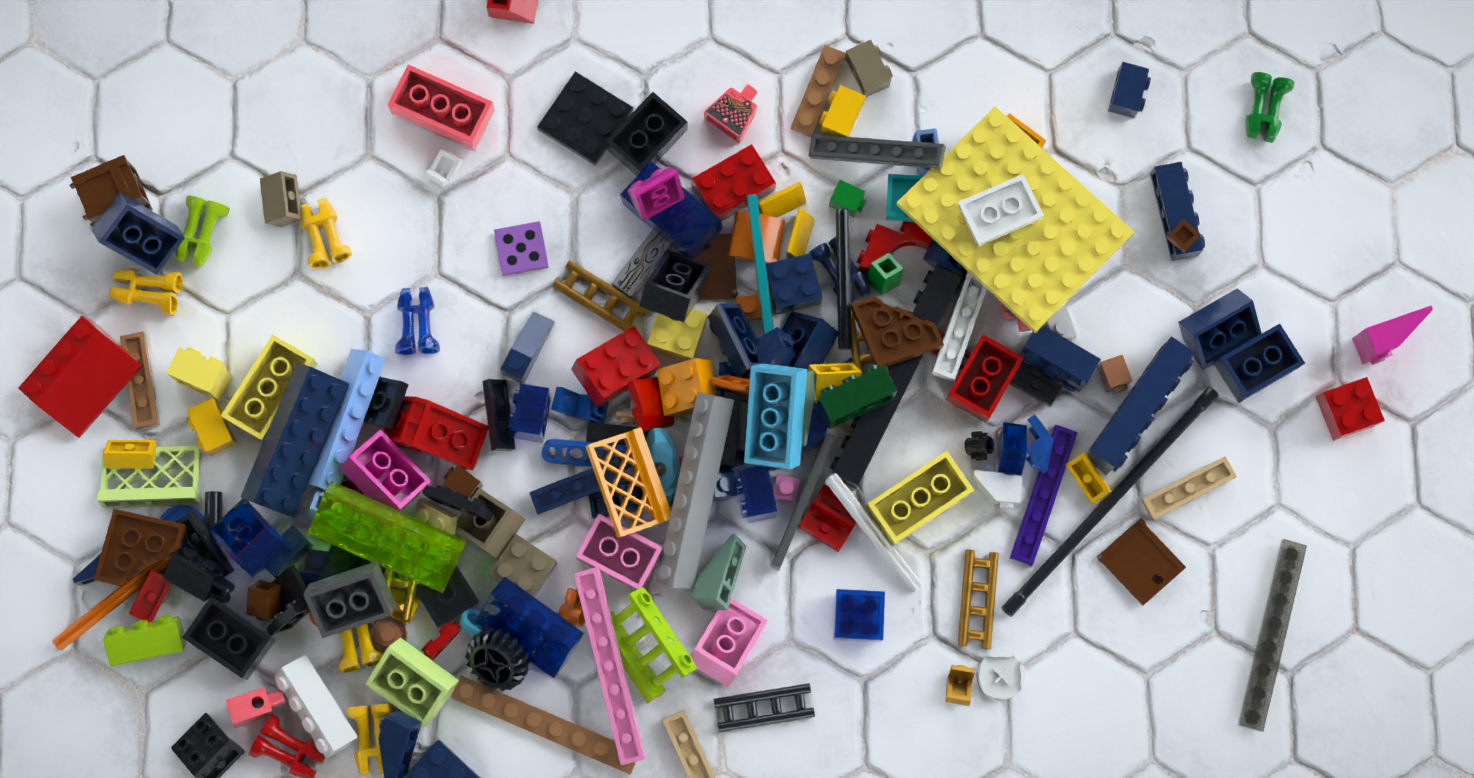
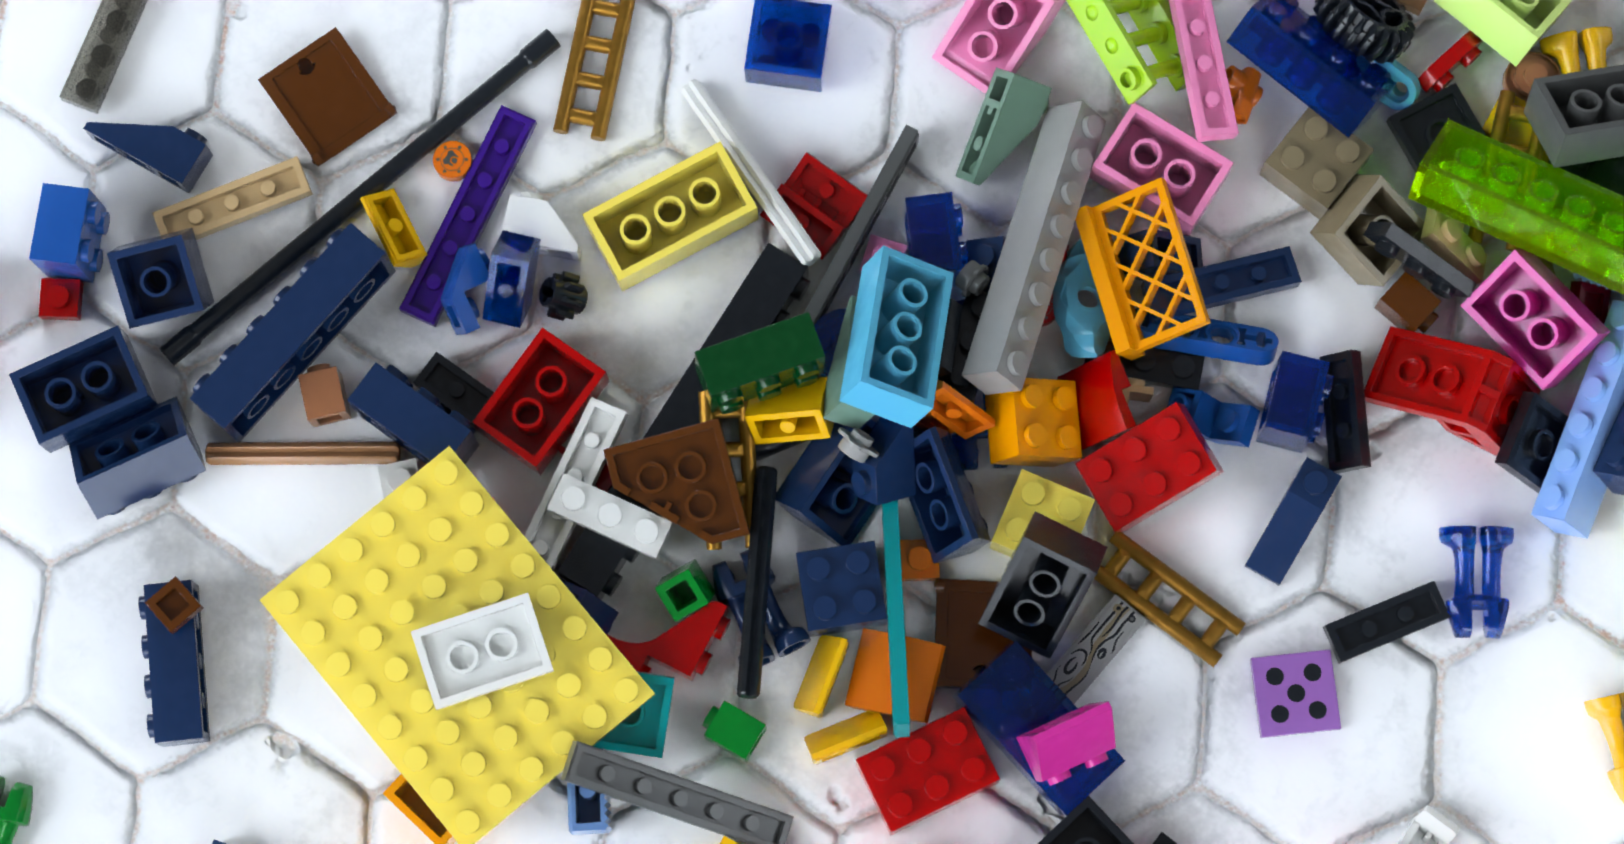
camera: 165 degrees left, 0 degrees up
none -> blue brick [29,183,110,283]
none -> red plate [38,278,84,321]
none -> dark blue slope [83,122,213,194]
none -> dark blue brick [107,228,214,329]
none -> medium nougat axle [205,442,401,465]
none -> orange tile [433,141,473,182]
none -> white plate [547,473,672,560]
none -> light grey plate [838,427,879,463]
none -> dark grey plate [955,260,991,297]
none -> black plate [1323,581,1450,664]

